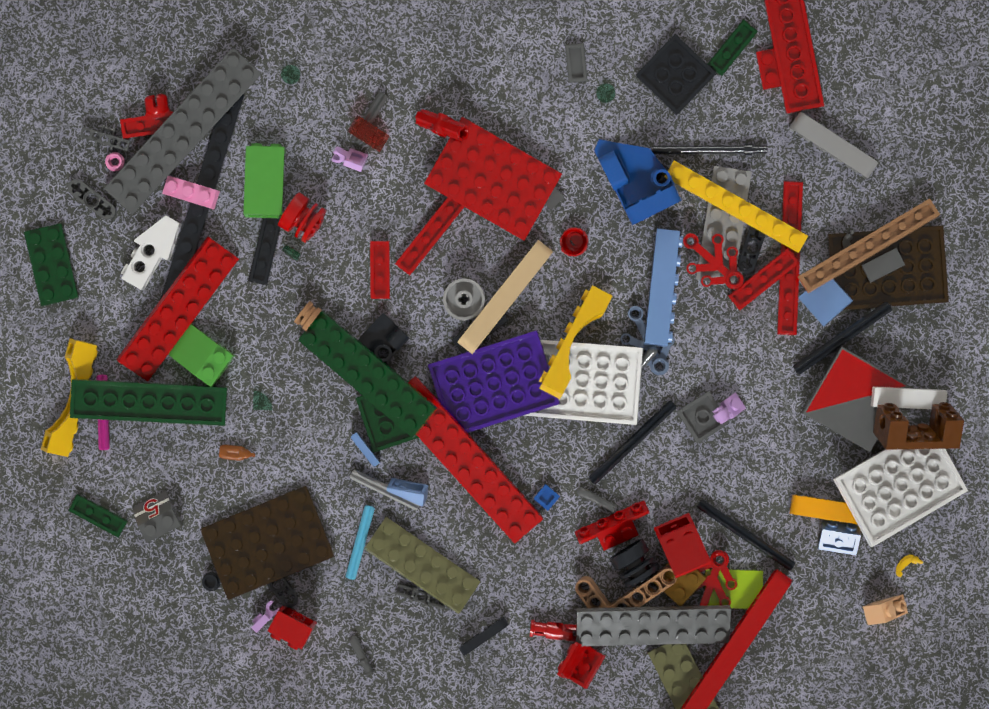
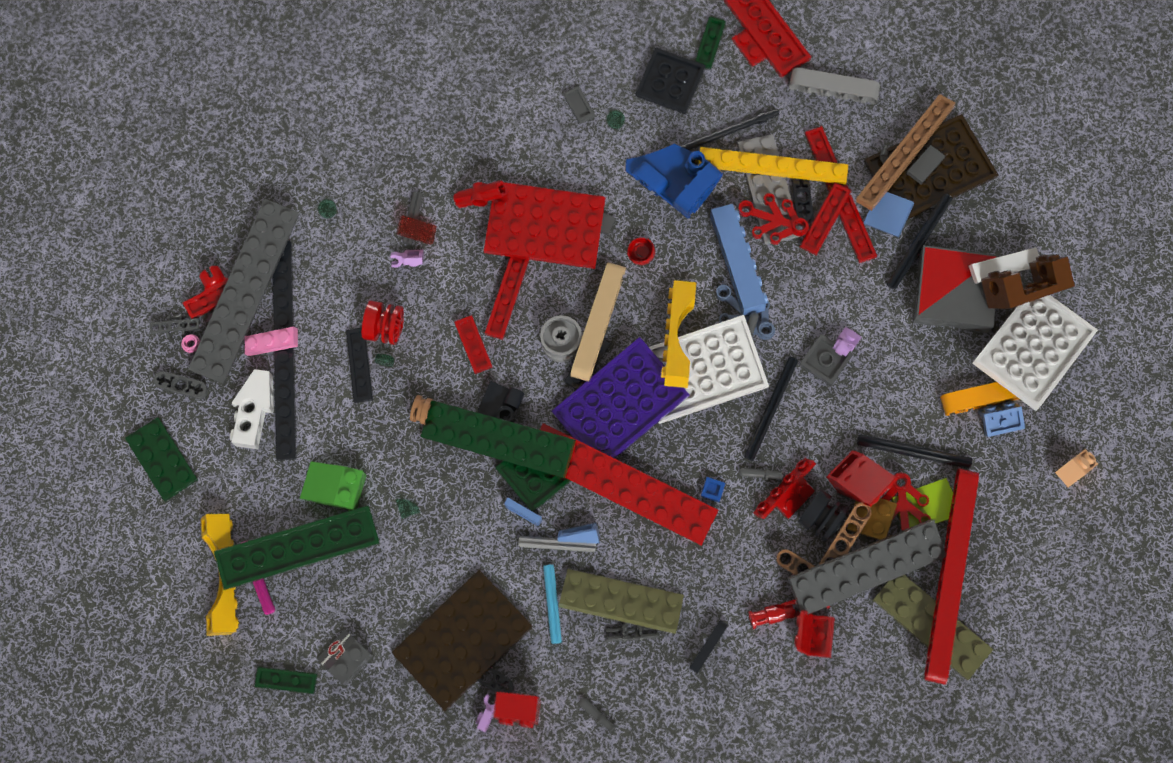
camera: 20 degrees left, 15 degrees down
red plate [116,236,239,381] -> none
black plate [202,572,221,591] -> none
dark orange piece [219,444,256,461] -> none
bright green panel [243,143,286,218] -> none
yellow piece [896,555,923,577] -> none

